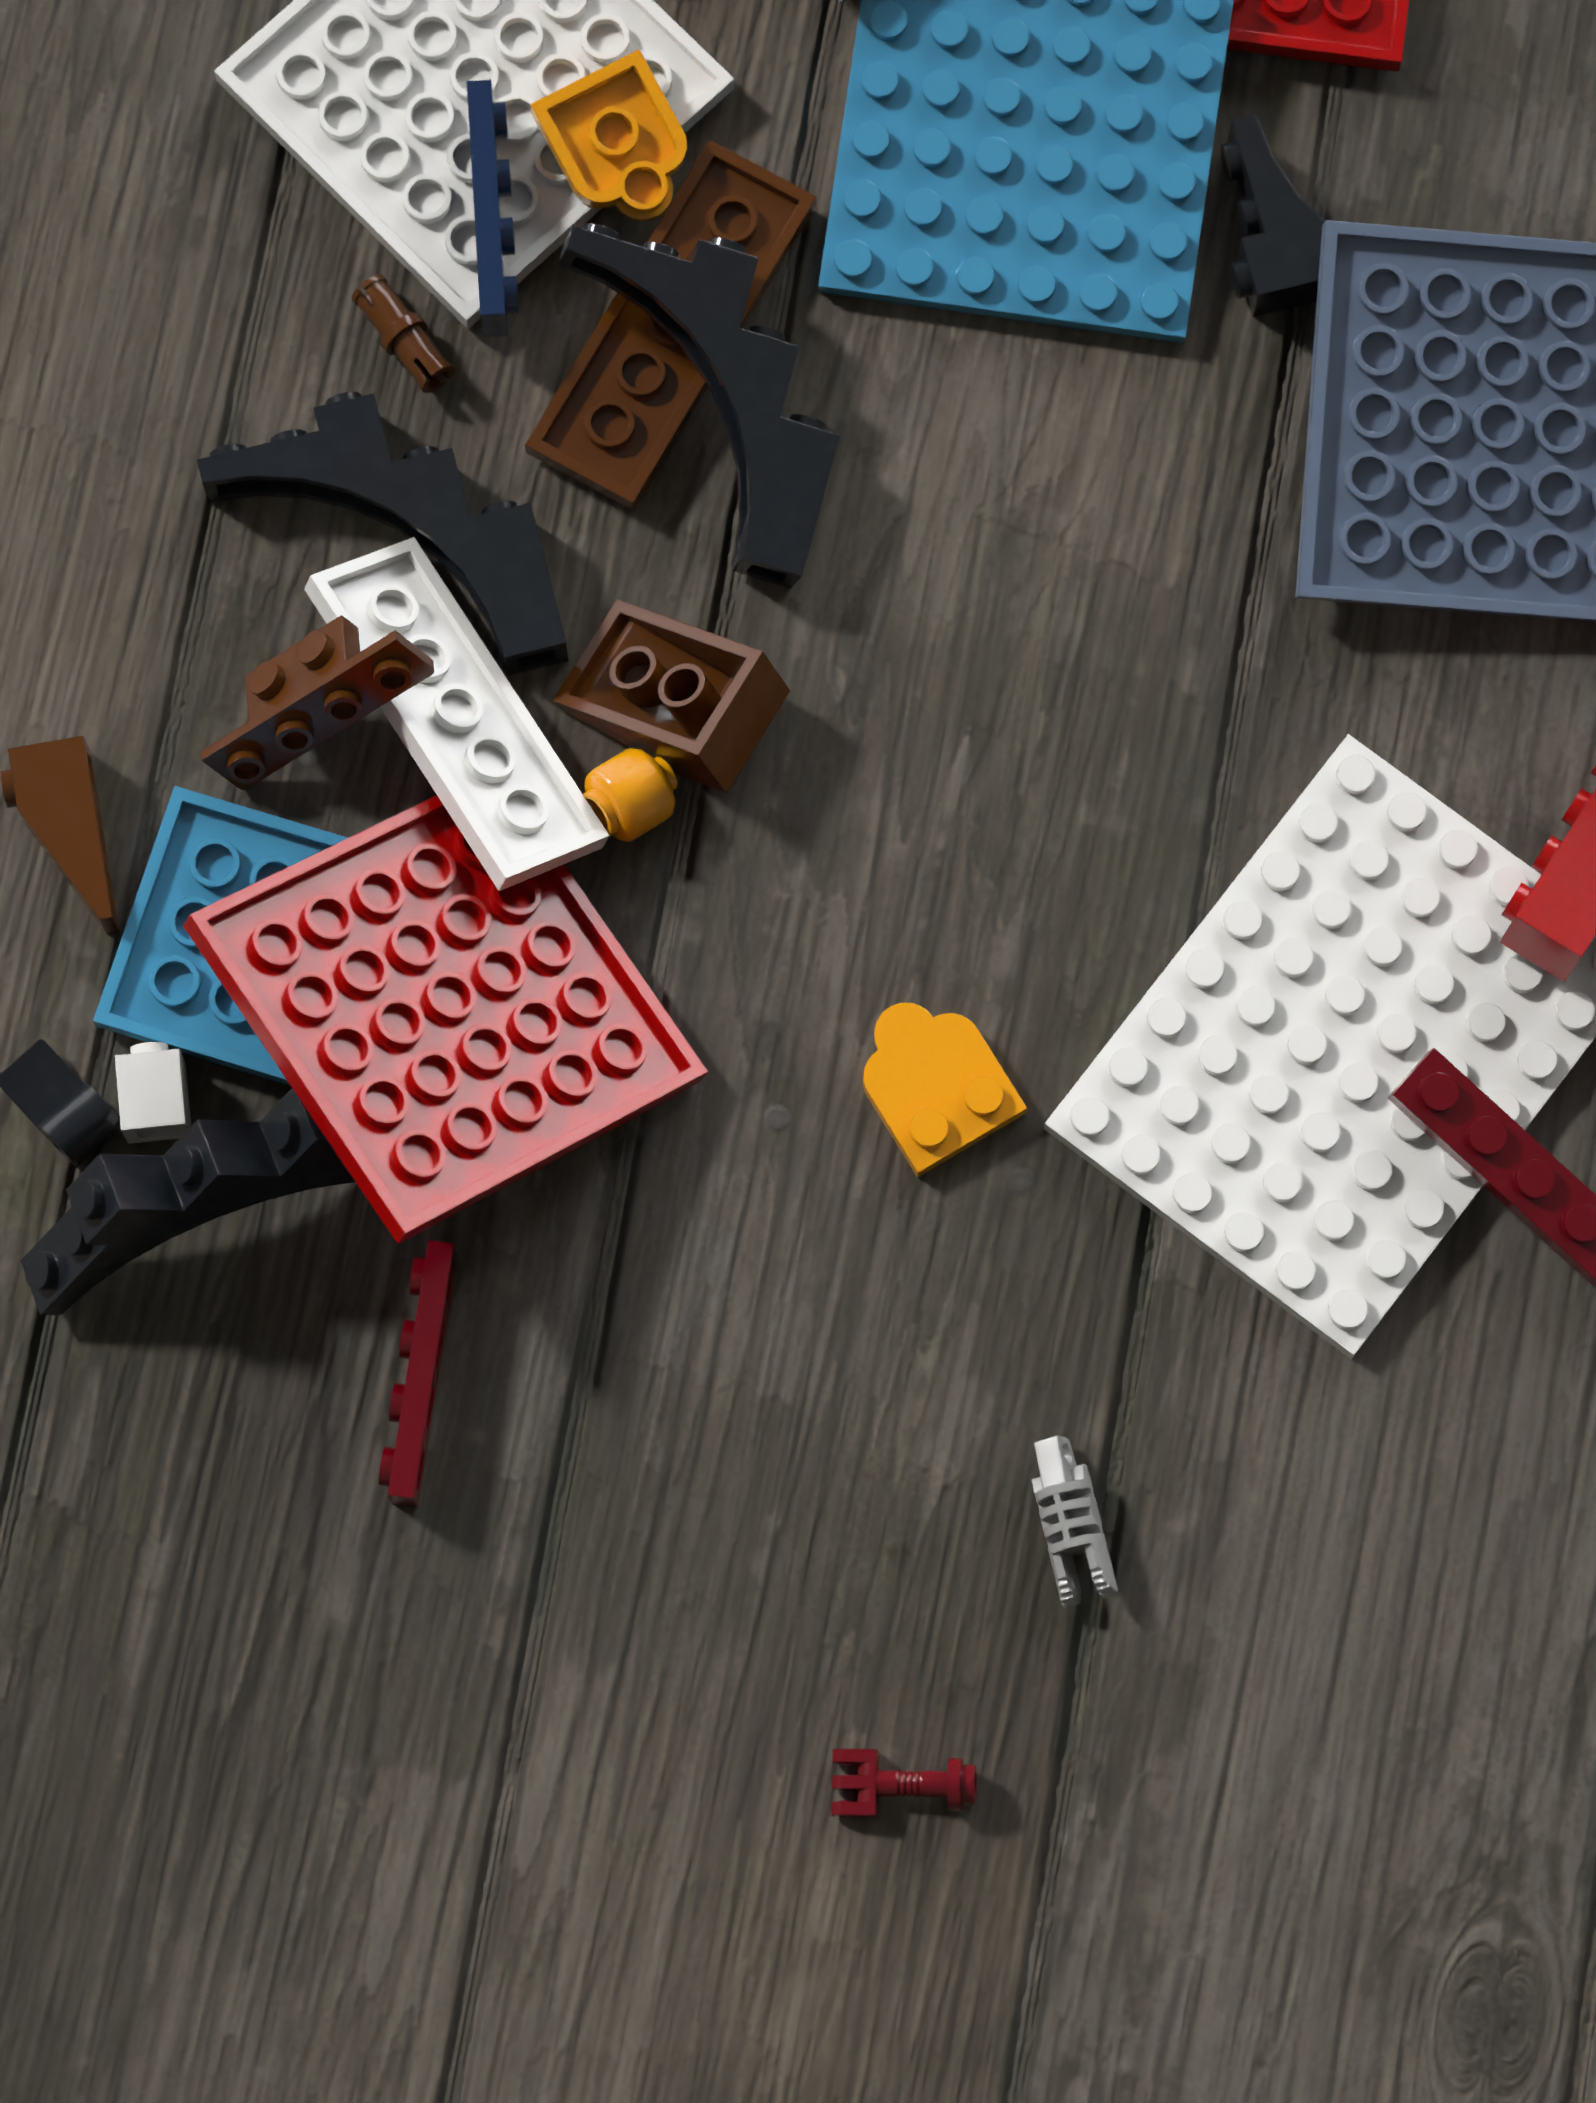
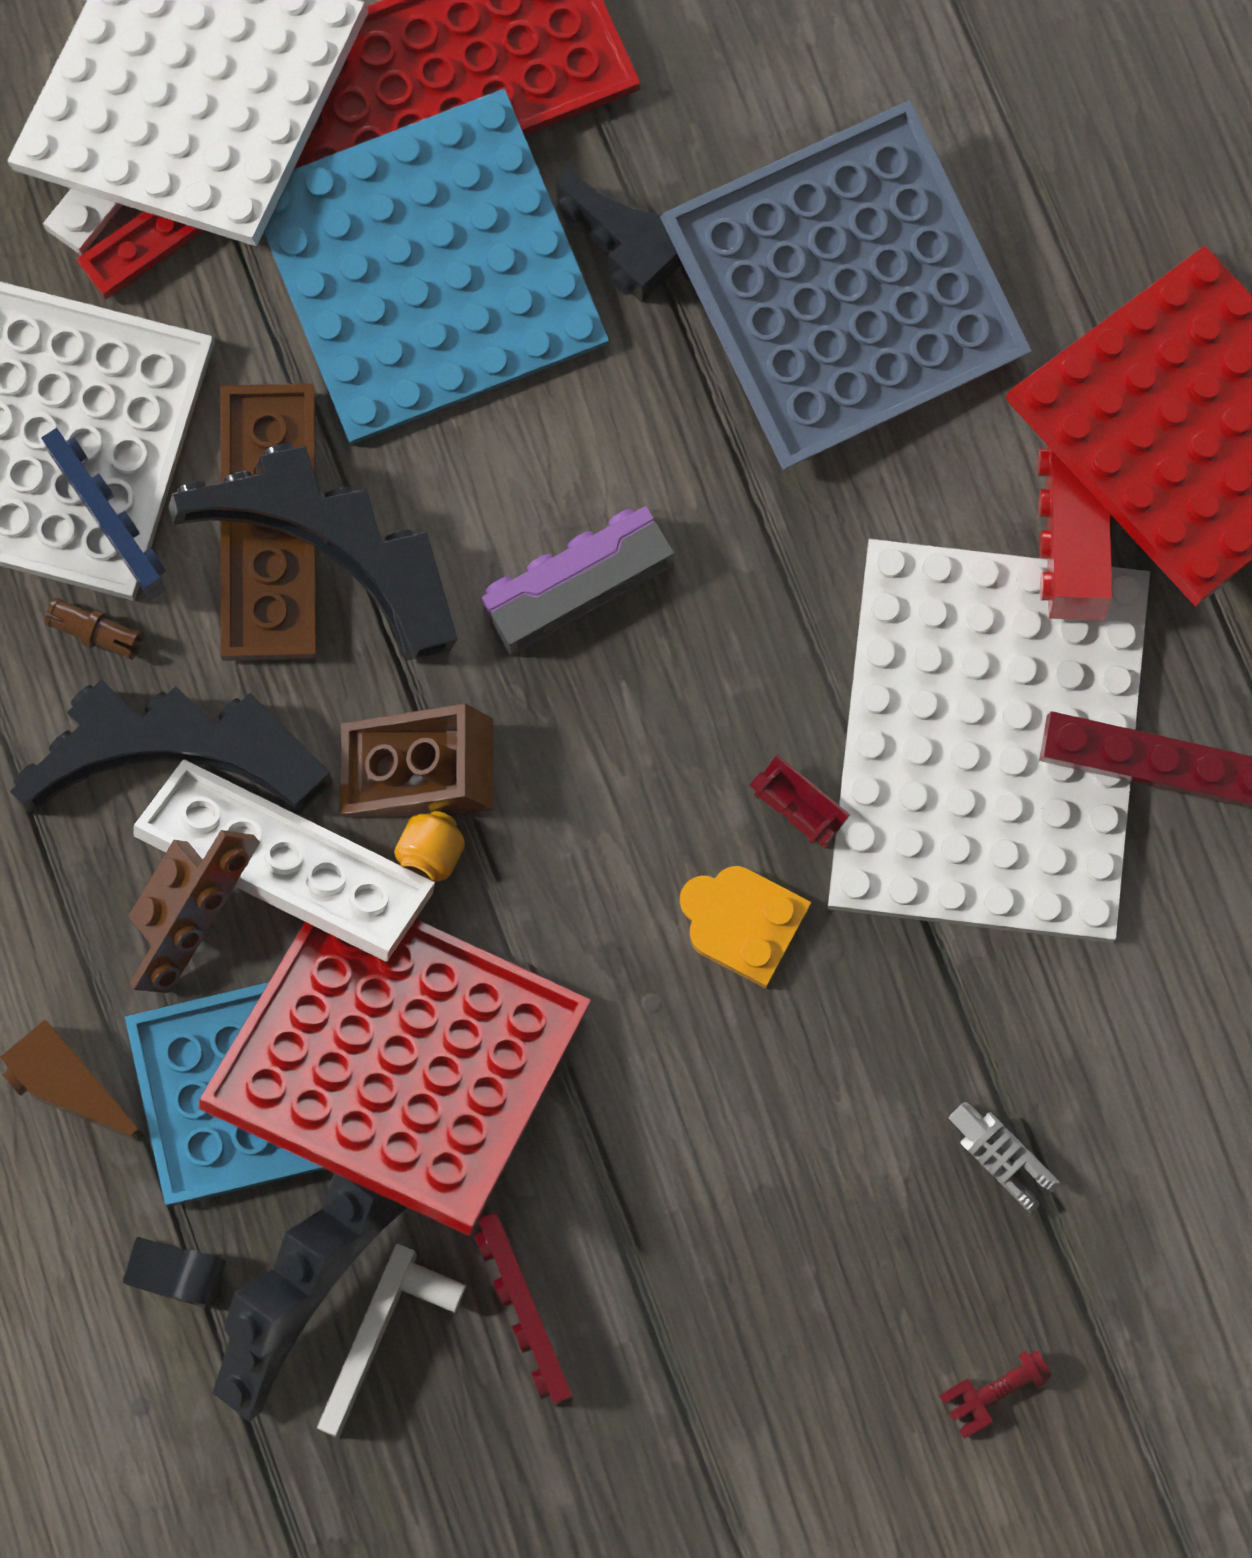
camera: 30 degrees left, 0 degrees up
white brick [115,1042,191,1144] -> none
light orange plate [530,49,687,221] -> none
none -> white piece [317,1243,466,1438]
none -> dark grey piece [481,506,674,657]
none -> dark red hinge [749,754,850,849]

